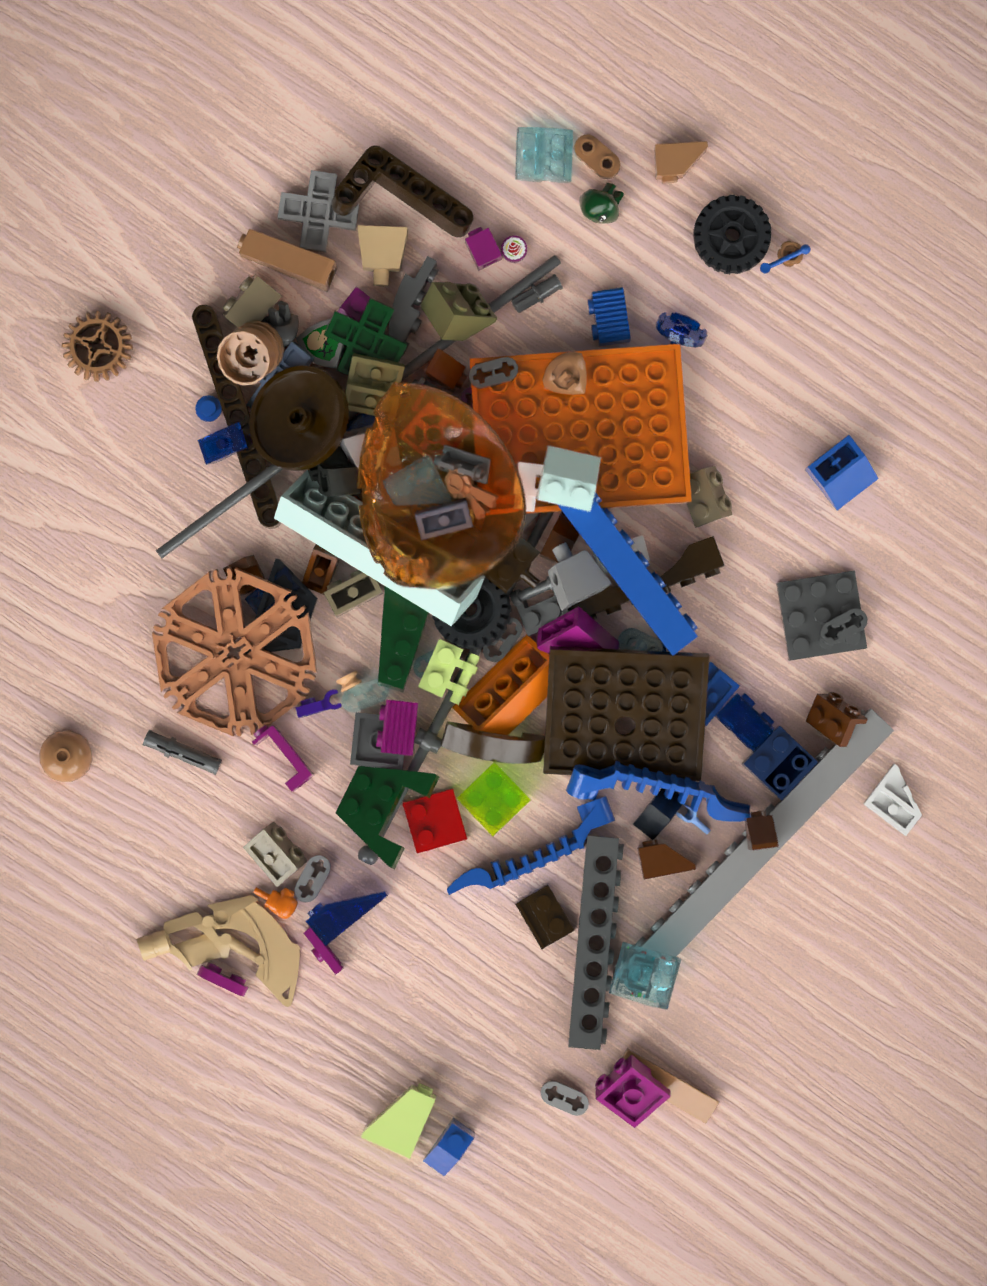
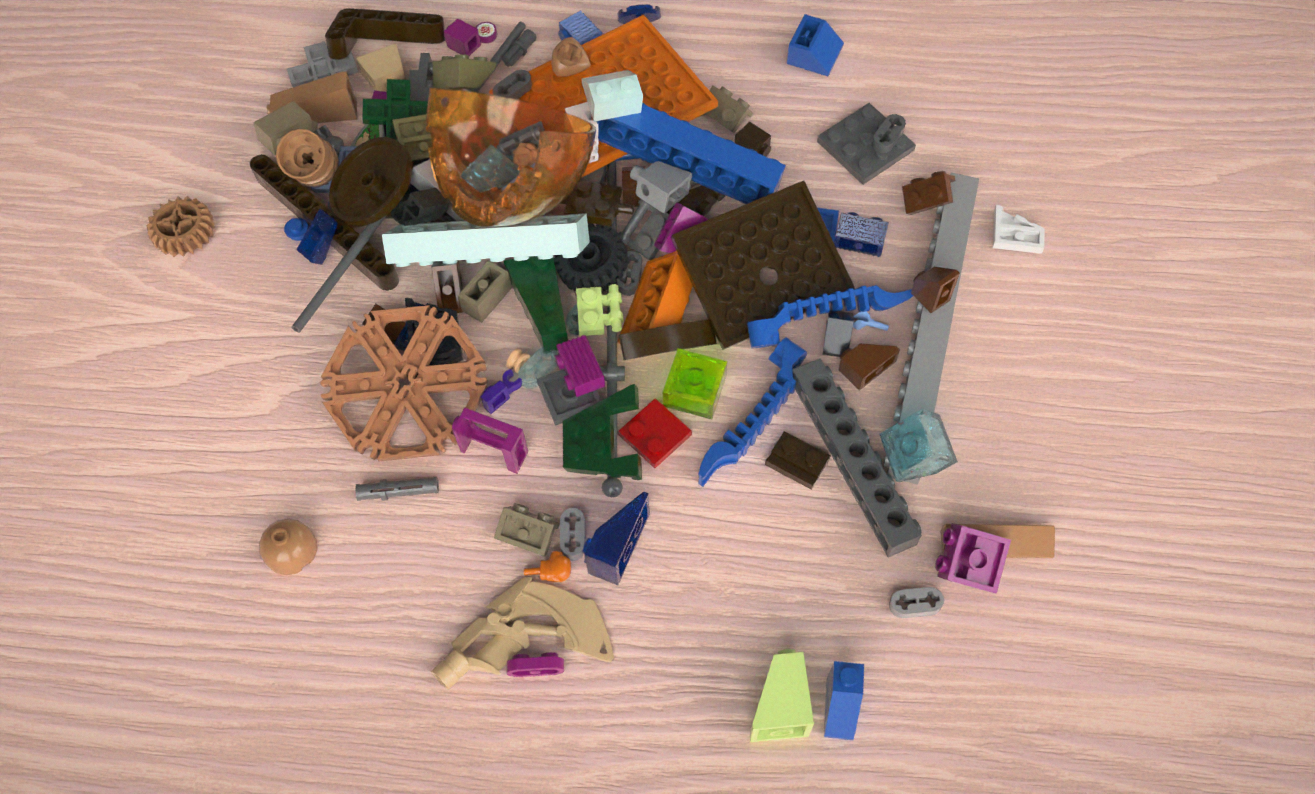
camera: 25 degrees left, 25 degrees down
magenta plate [304,927,344,975] -> none
dark blue slope [742,726,818,800] -> none
none -> dark tan brick [253,101,313,155]

